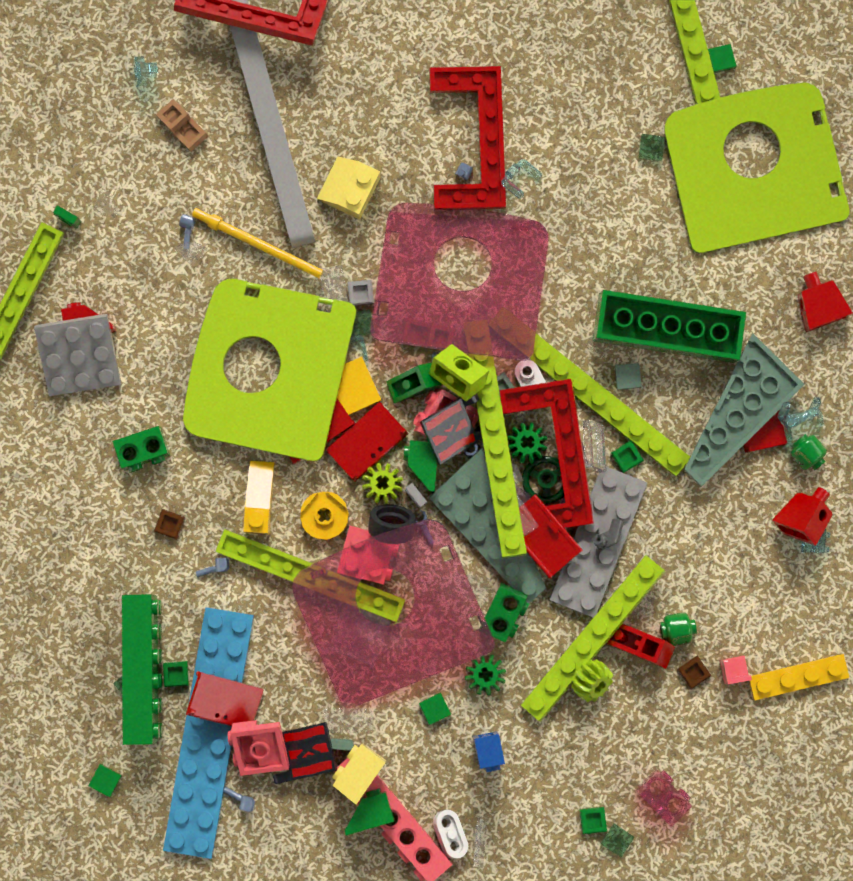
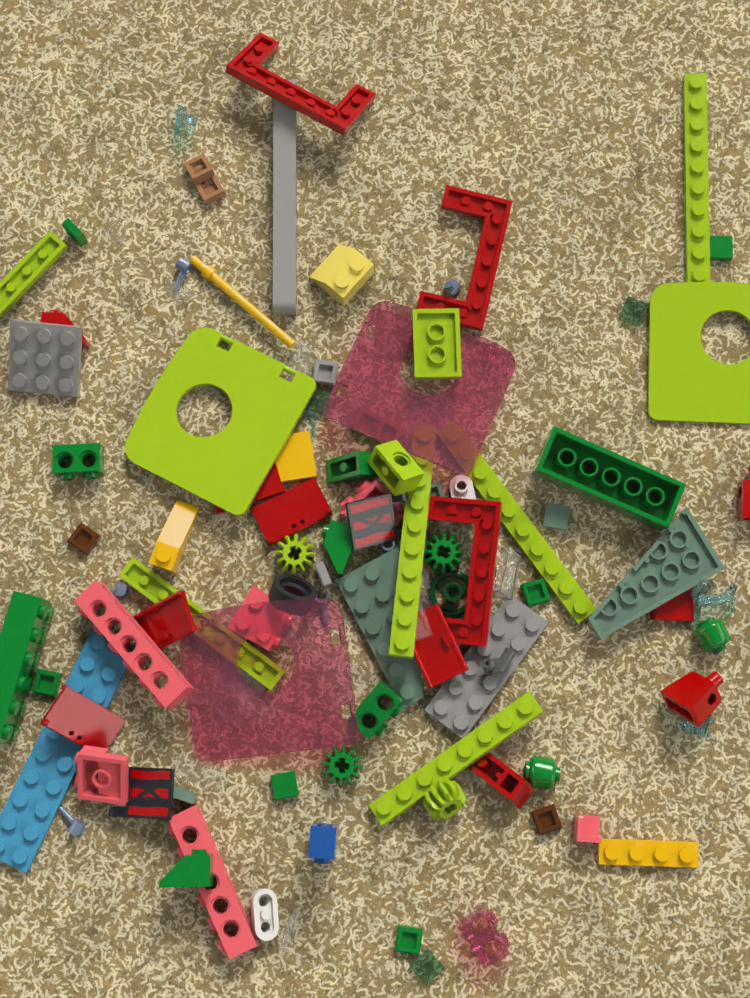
camera: 15 degrees right, 5 degrees down
yellow plate [300,491,349,540] -> none
light yellow slope [332,743,386,804] -> none
clear light blue piece [501,159,542,199] -> none
none -> coral brick [74,580,194,709]
none -> red door [132,591,199,650]
none -> lime plate [412,308,462,380]

